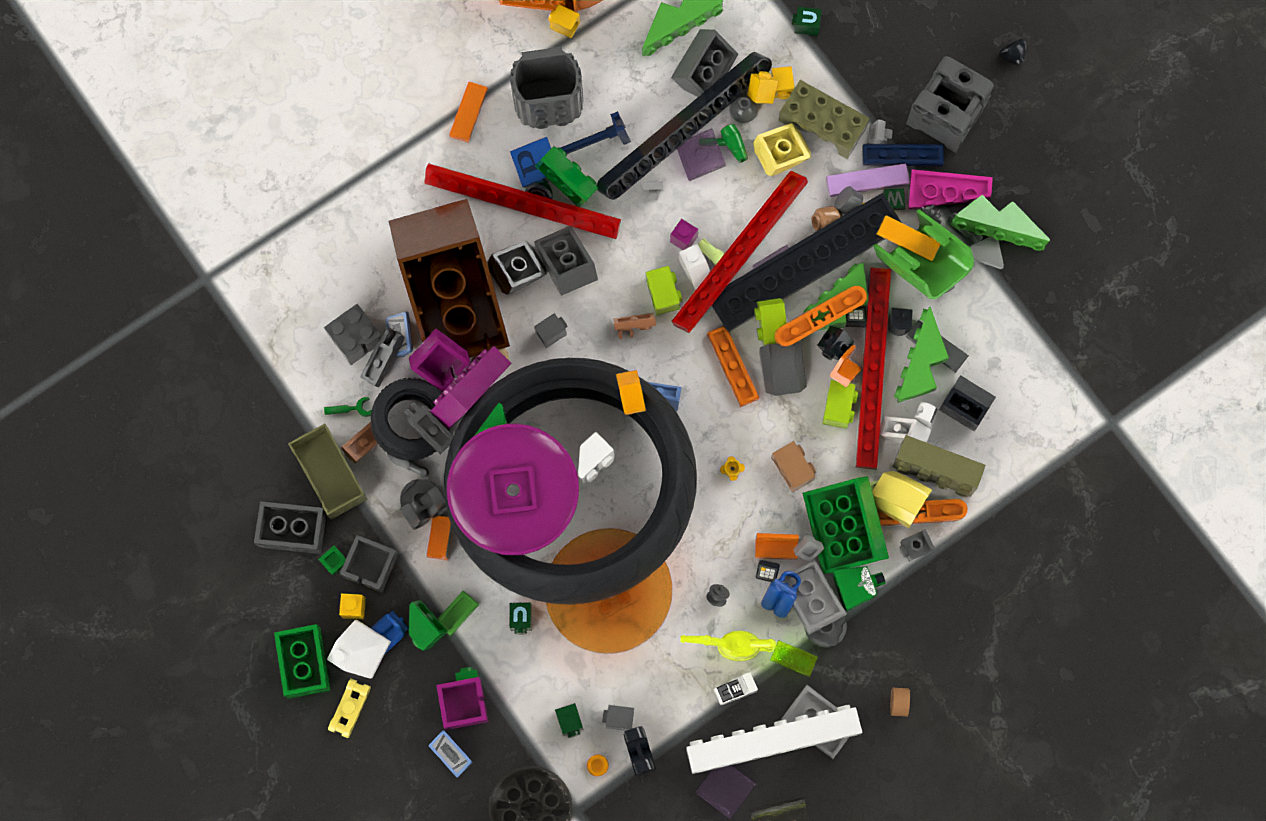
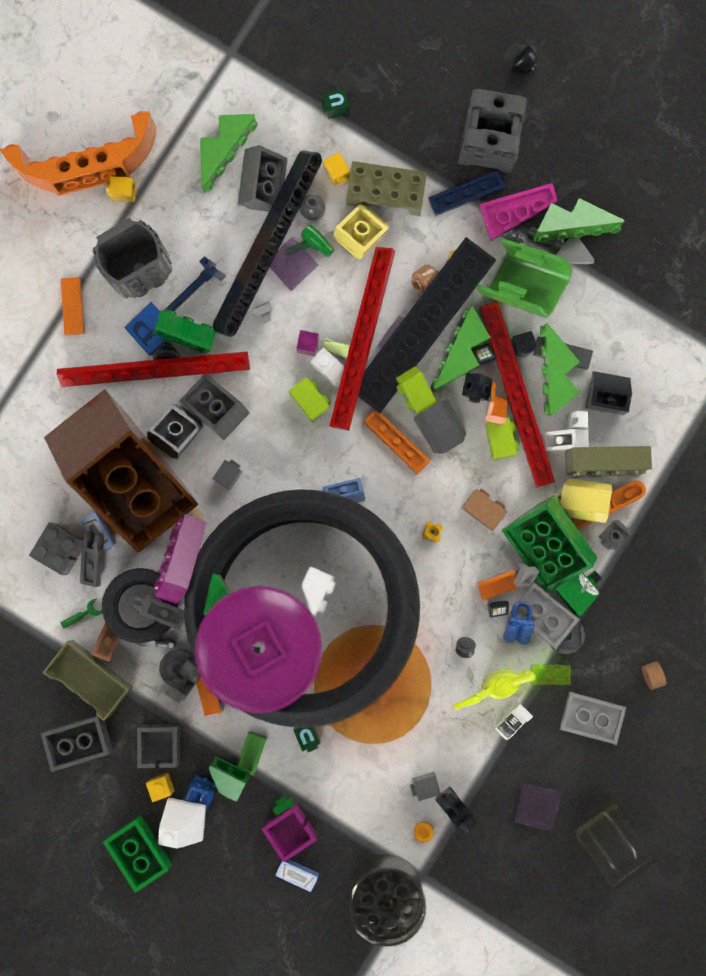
camera: 25 degrees left, 10 degrees up
green plate [318,546,346,576] -> none
light yellow plate [328,678,371,738] -> none
magenta piece [409,329,470,392] -> none
dark green brick [555,703,584,738] -> none
nougat plate [613,313,656,339] -> none
light orange slope [616,370,646,415] -> none
white brick [686,705,862,774] -> none
yellow brick [747,71,778,104] -> none
orange piece [774,286,867,346] -> none
lavender tile [826,164,910,197] -> none
dark grey piece [834,186,863,215] -> none
light grey tile [868,119,892,144] -> none
light orange tile [876,216,941,261] -> none
dark green tile [883,188,905,210] -> none

